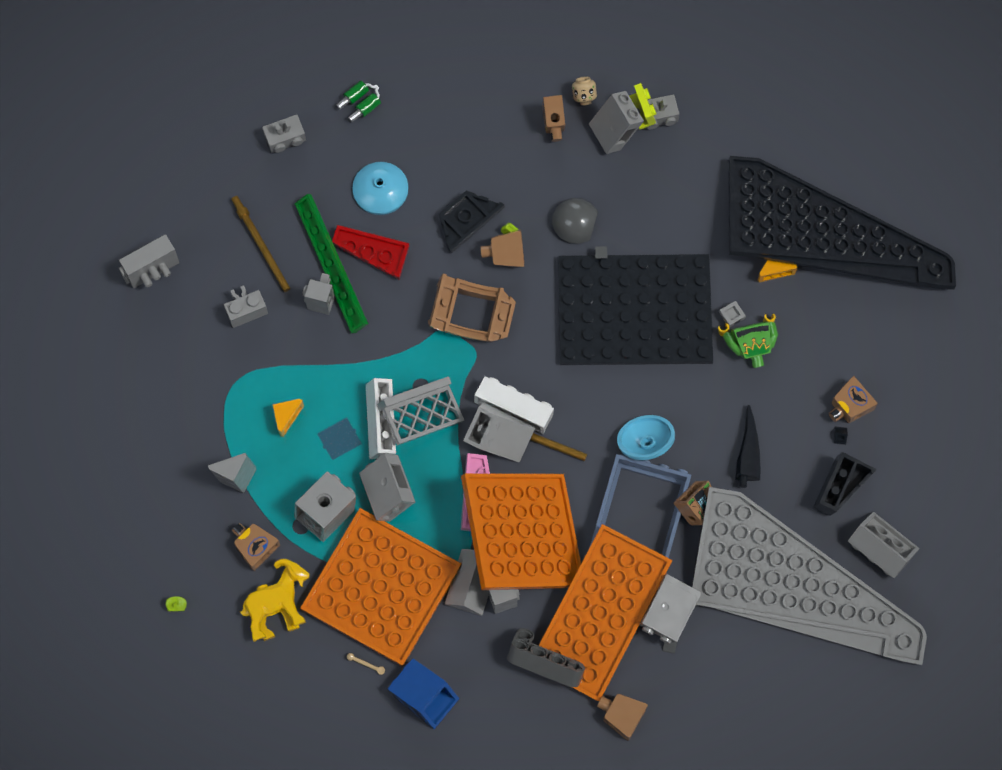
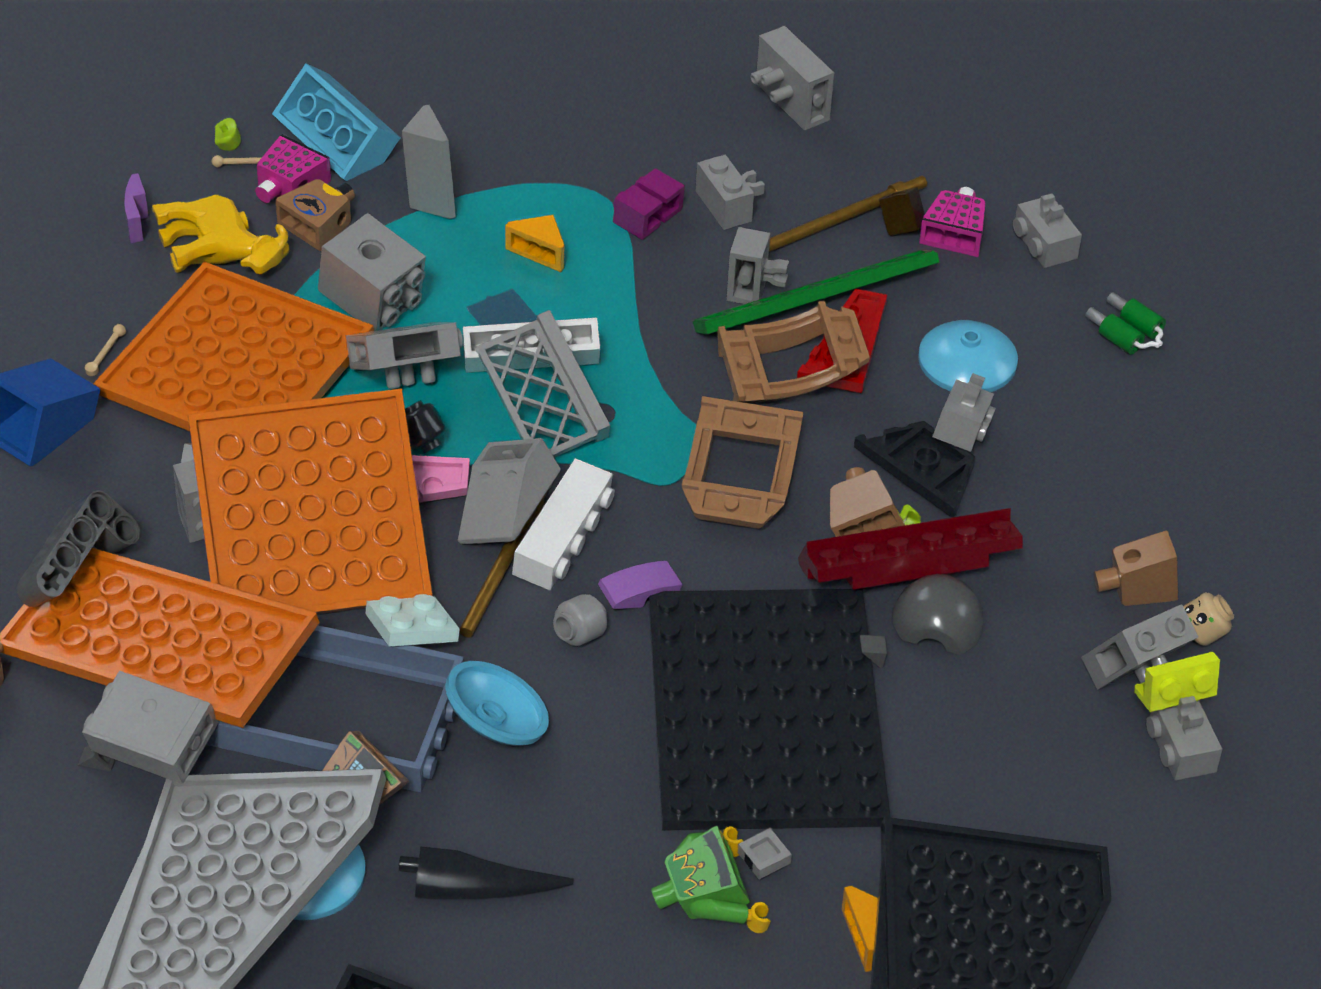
camera: 85 degrees right, 25 degrees down
none -> medium lavender slope [124,173,148,243]
none -> tan hinge [211,155,262,168]
none -> dark pink torso [255,134,331,203]
none -> medium azure slope [272,63,401,181]
none -> light aqua plate [365,594,460,647]
none -> black head [405,400,446,454]
none -> light grey head [553,594,607,646]
none -> medium lavender slope [598,561,682,609]
none -> magenta piece [613,168,685,240]
none -> medium nougat wedge [718,301,870,403]
none -> dark red slope [798,508,1023,589]
none -> dark brown panel [879,187,925,236]
none -> dark pink torso [919,187,985,257]
none -> light grey brick [932,373,996,452]

